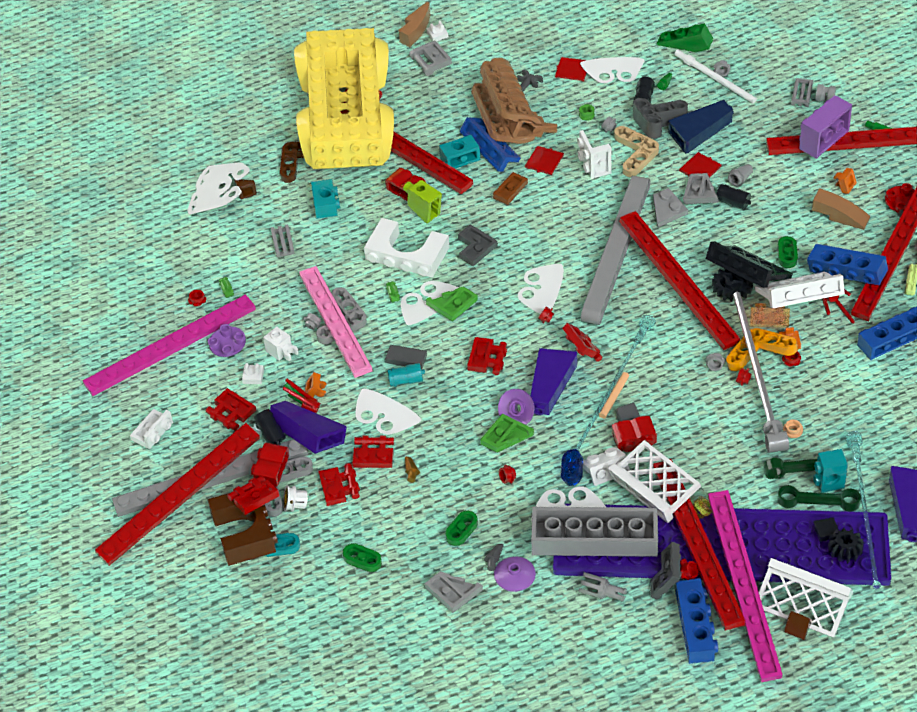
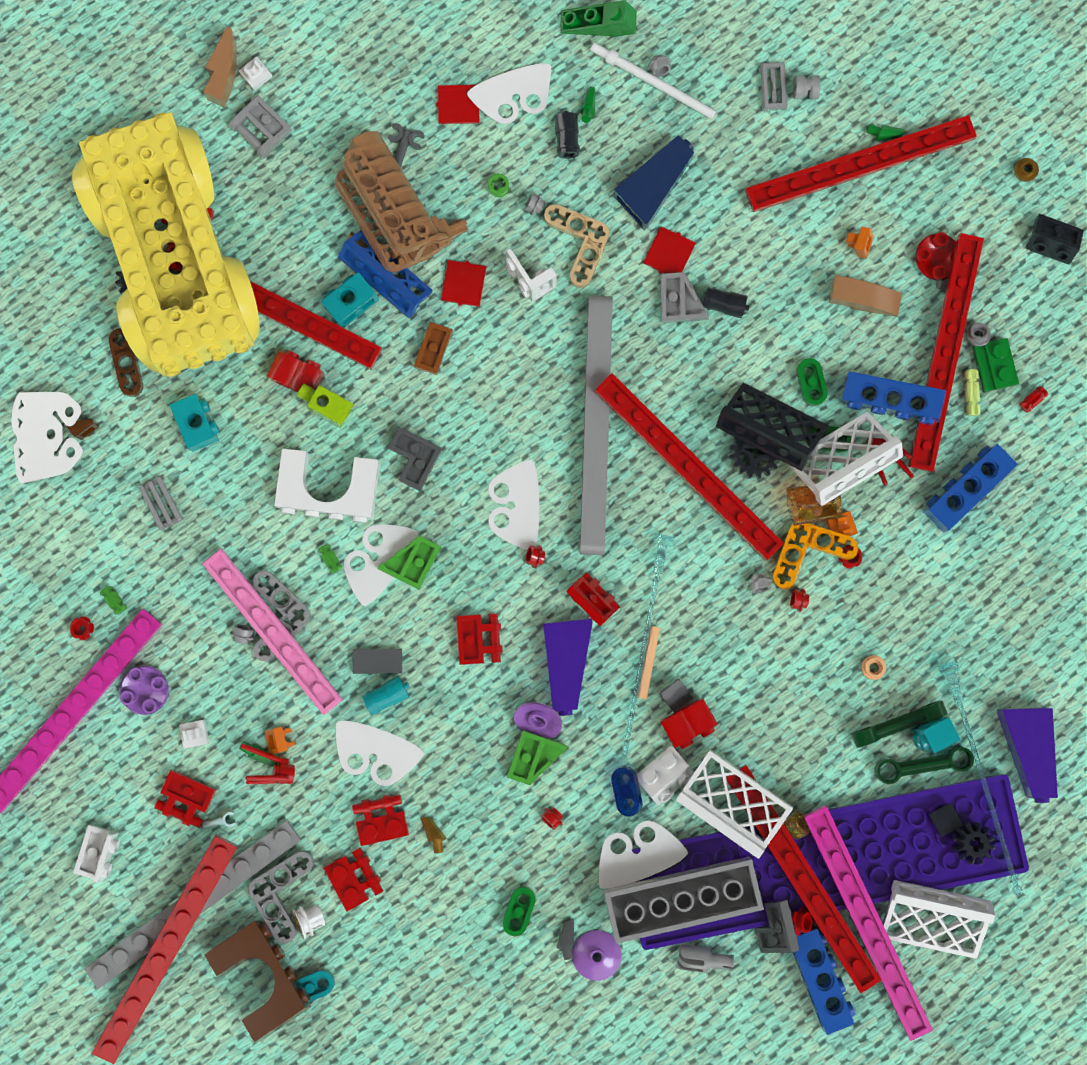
camera: 20 degrees left, 35 degrees up
red plate [227,476,280,515] -> none
red brick [251,442,289,487] -> none
black piece [254,409,286,445] -> none
white brick [263,327,299,361] -> none
dark purple slope [270,400,347,454] -> none
green plate [343,543,382,572] -> none
light grey wing [425,571,483,613] -> none
dark grey beam [633,98,688,139] -> none
light grey wing [653,188,688,227] -> none
light grey cone [728,164,753,186] -> none
flat silver piece [733,292,789,453] -> none
reddish brown slope [784,611,812,640] -> none
medium lavender brick [799,95,852,159] -> none

